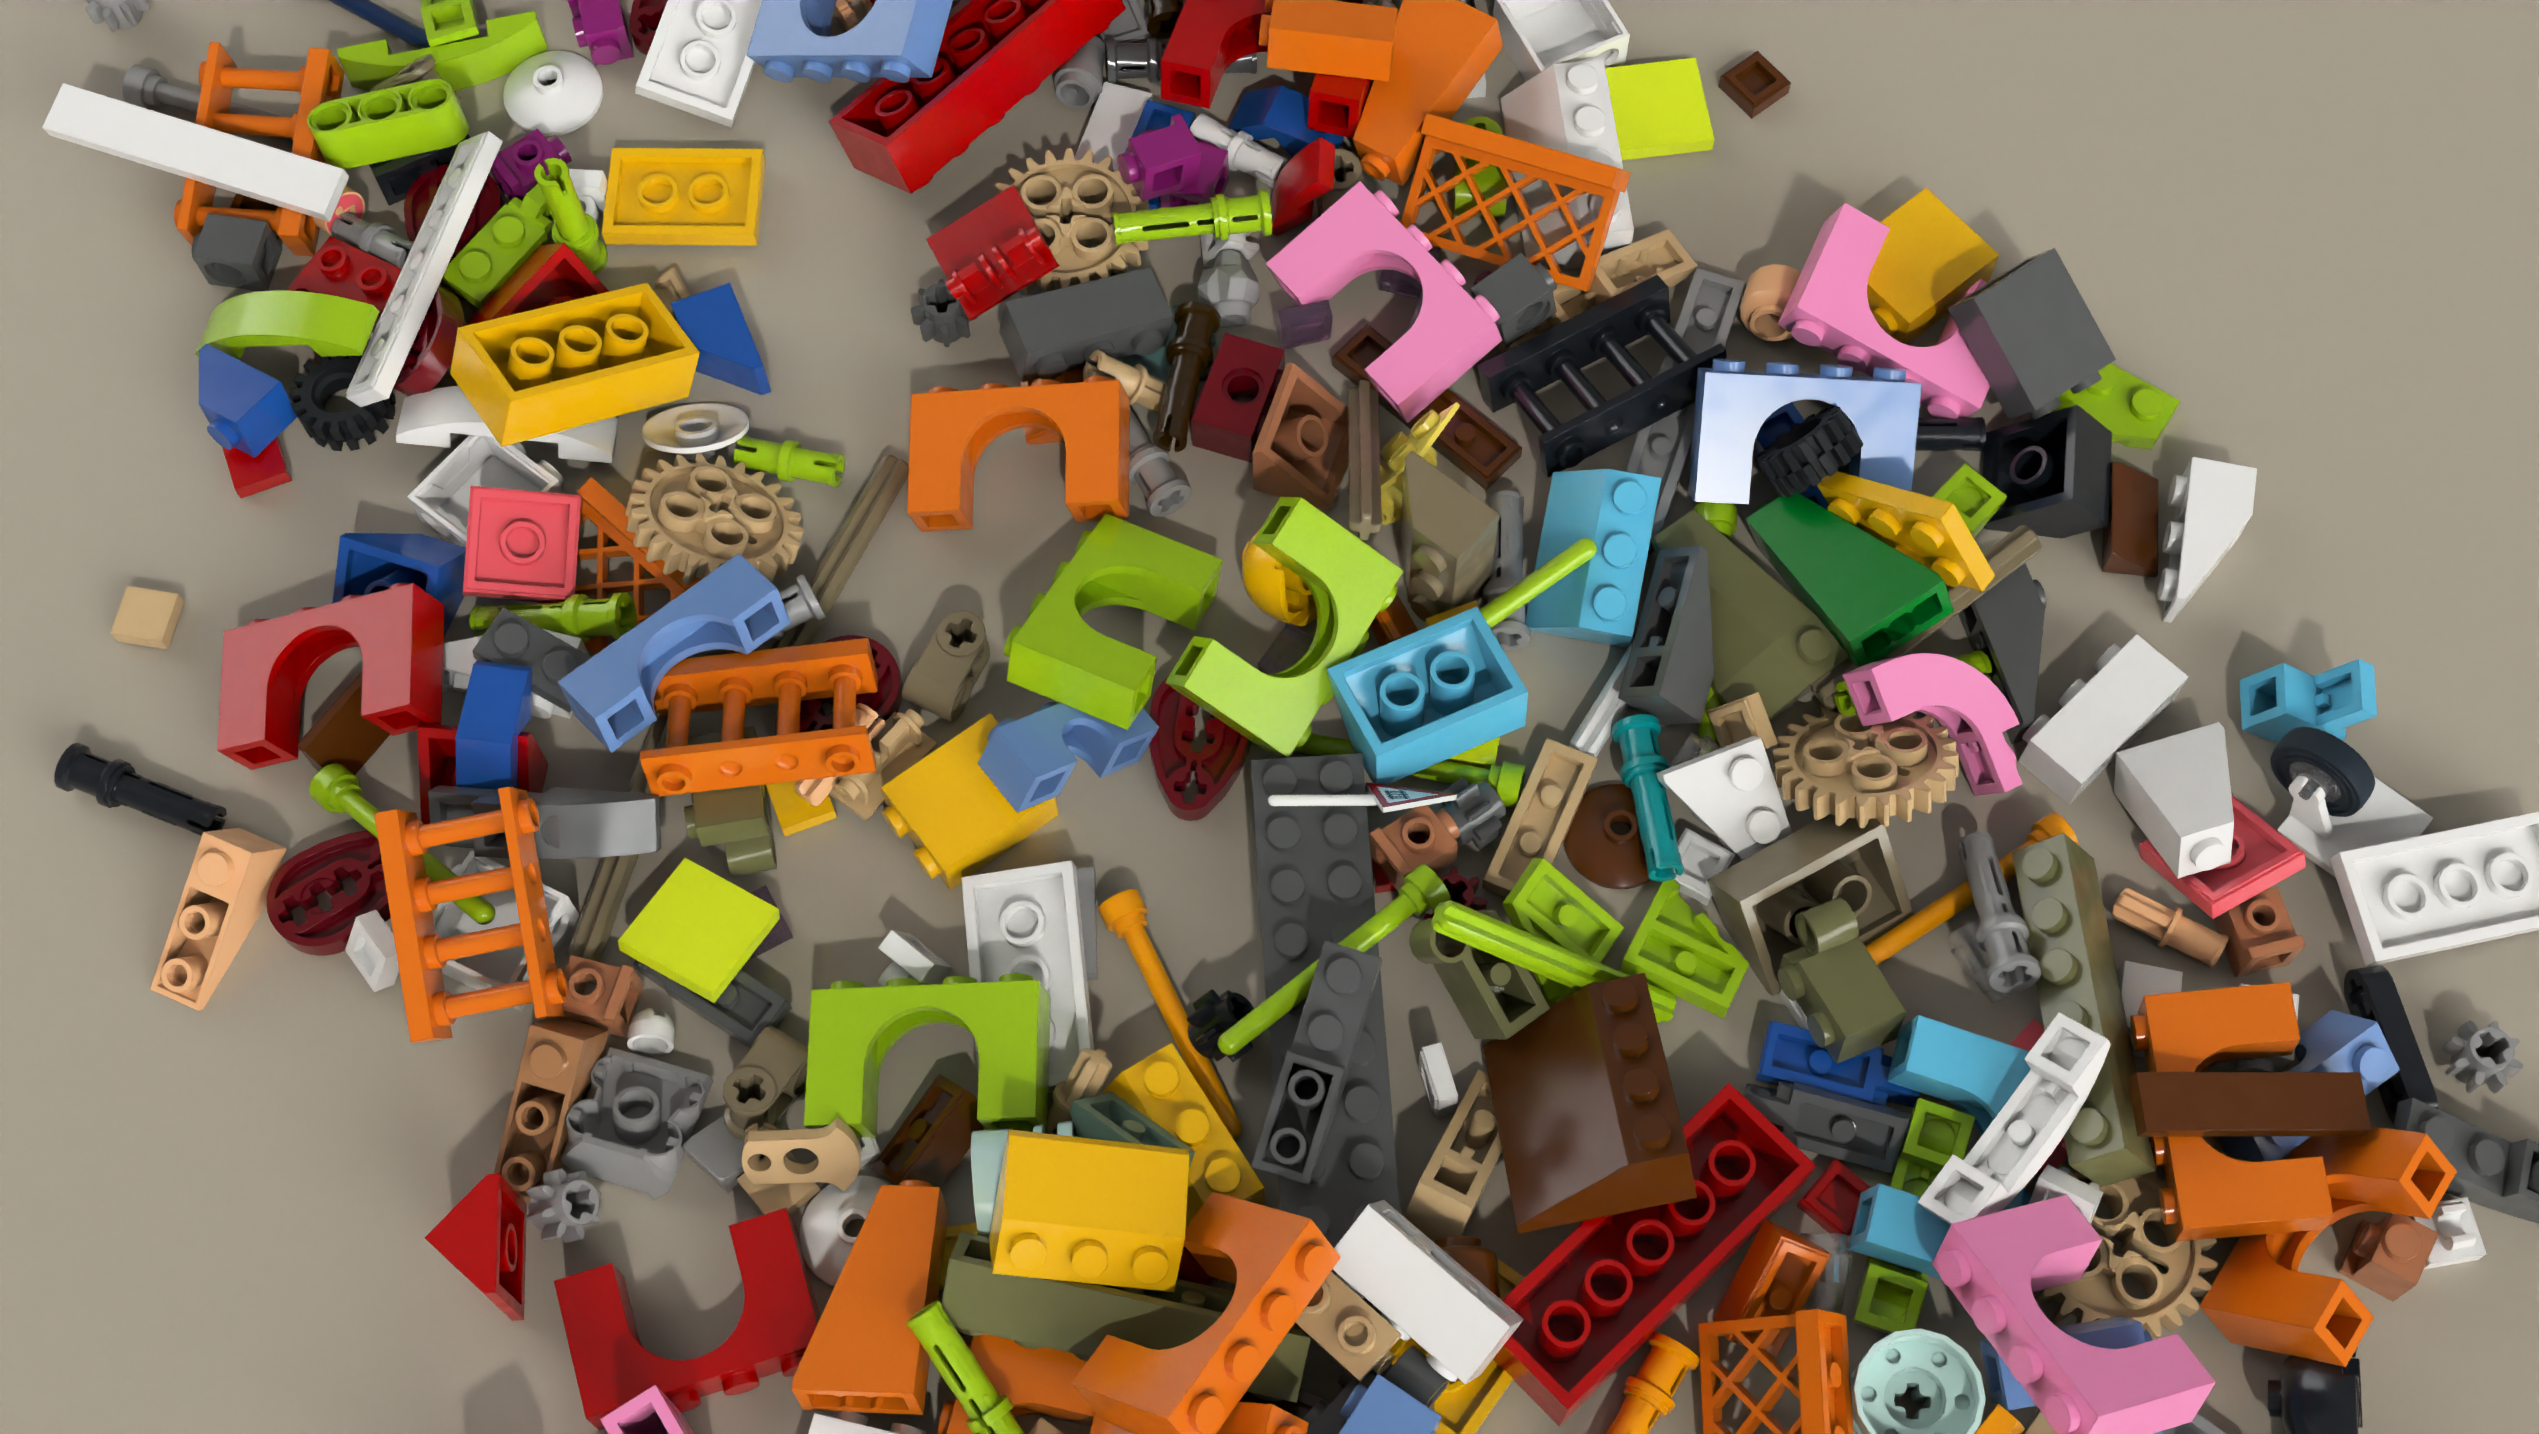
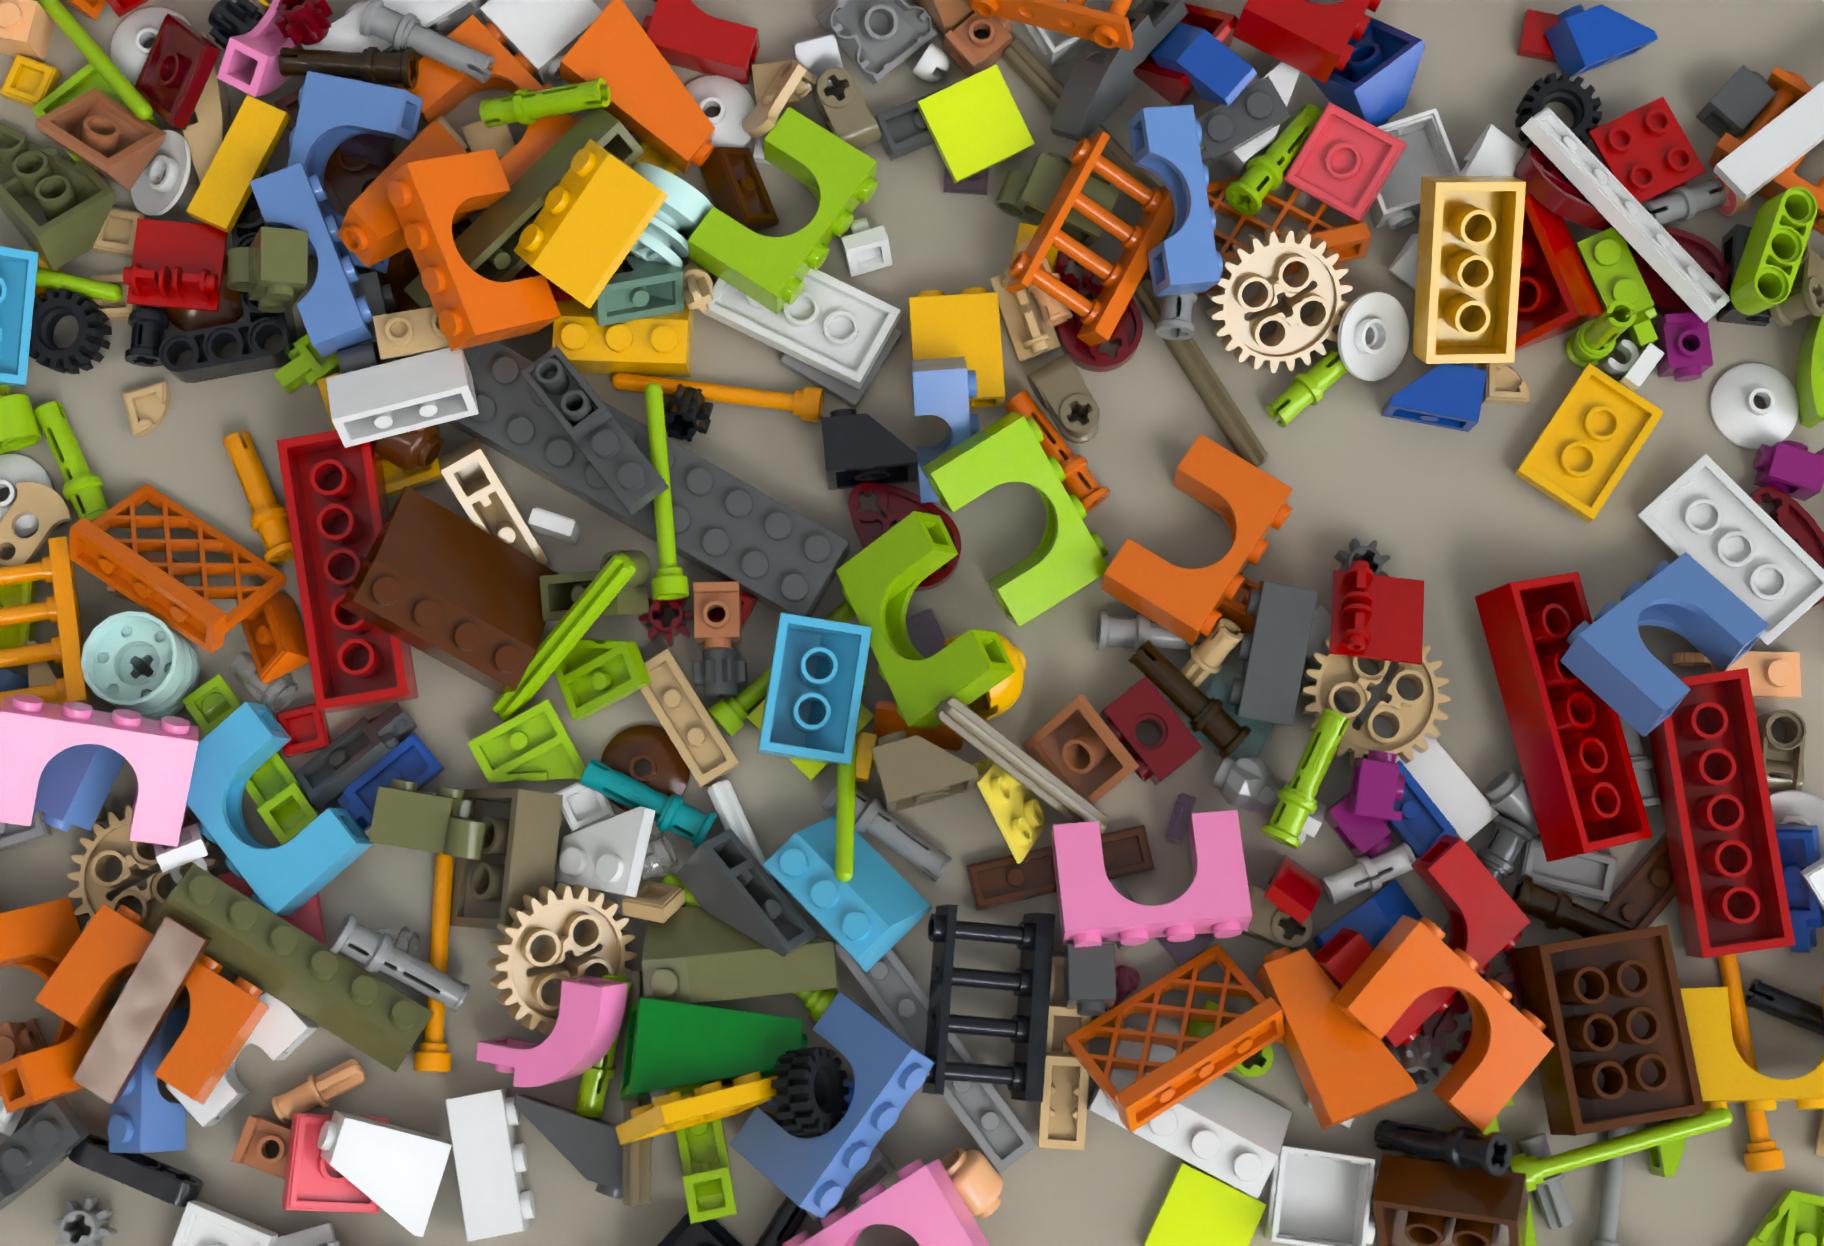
camera: 120 degrees right, 15 degrees up
lime slope [195,290,379,359] -> none
white piece [1268,782,1457,813] -> none
white slope [1918,1012,2111,1225] -> none
none -> black slope [821,409,918,490]
none -> orange pin [1004,390,1110,513]

